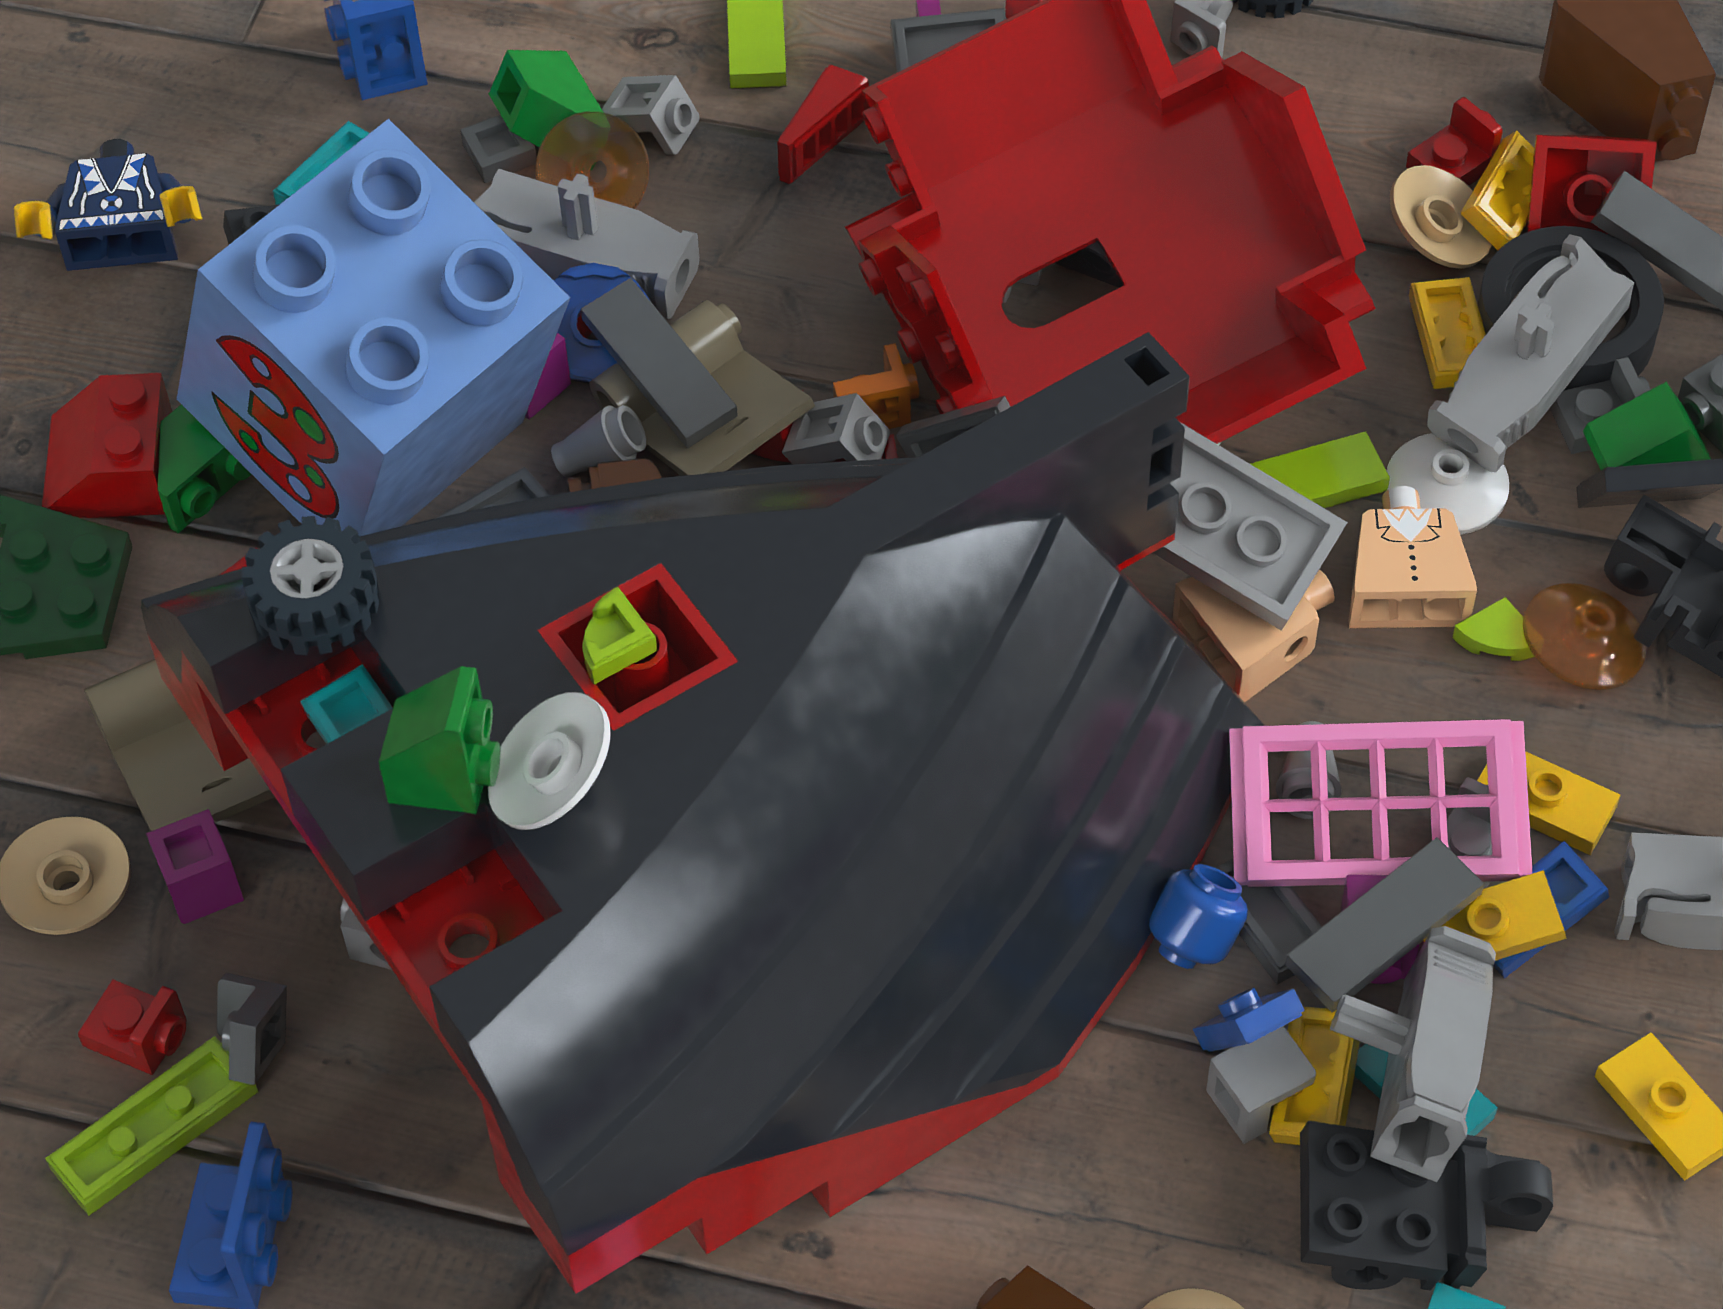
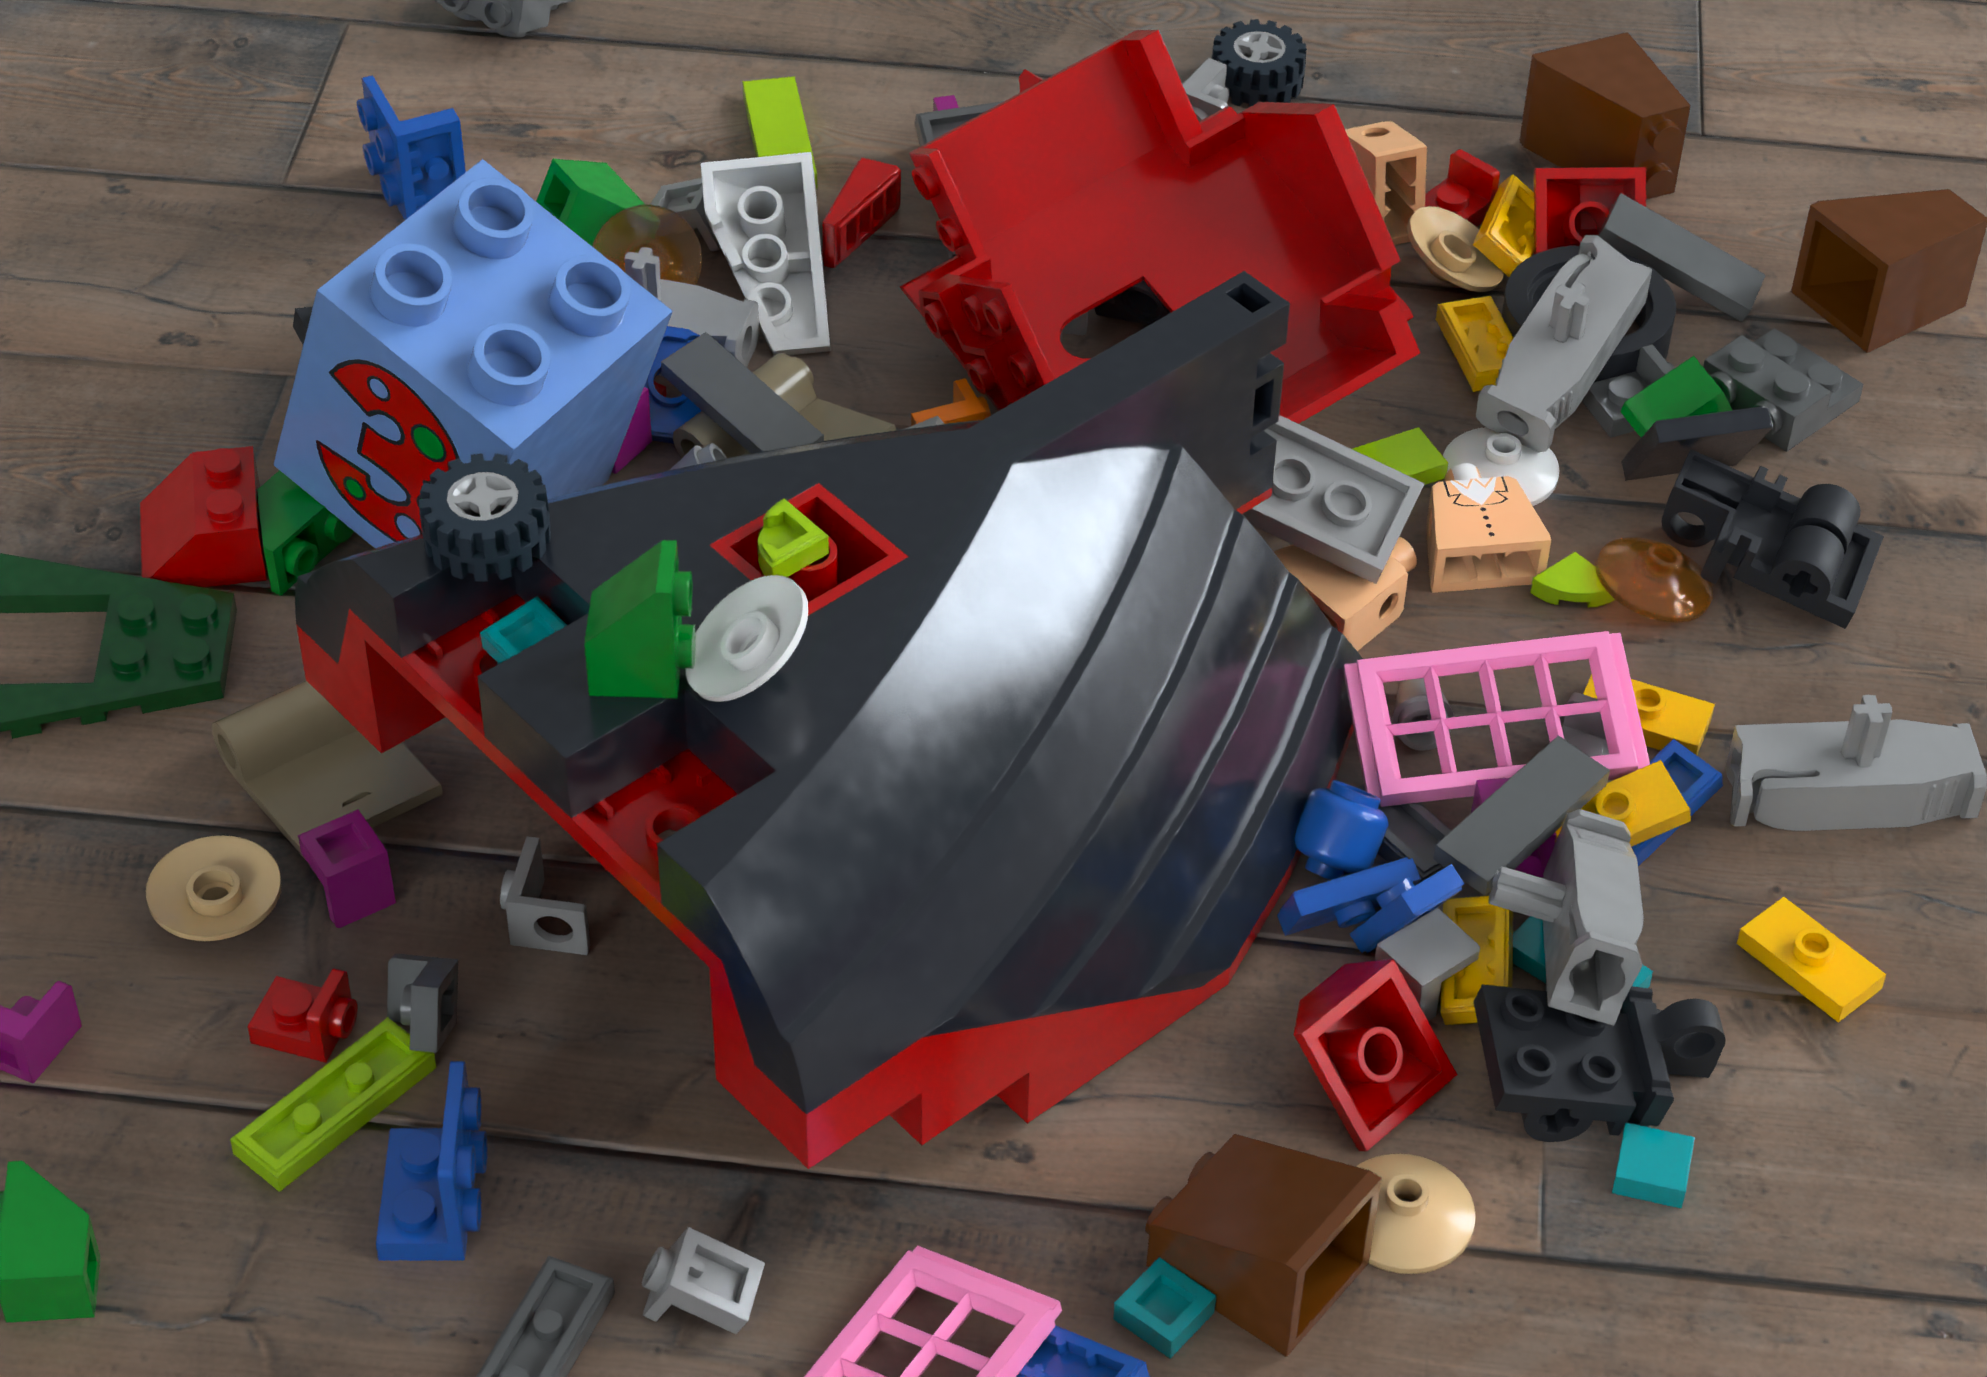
camera: 10 degrees left, 10 degrees down
torso [14,139,202,271] -> none
none -> white wedge [701,152,831,356]
none -> blue plate [1277,857,1421,936]
none -> red slope [1293,959,1458,1152]
none -> light nougat torso [1345,121,1427,245]

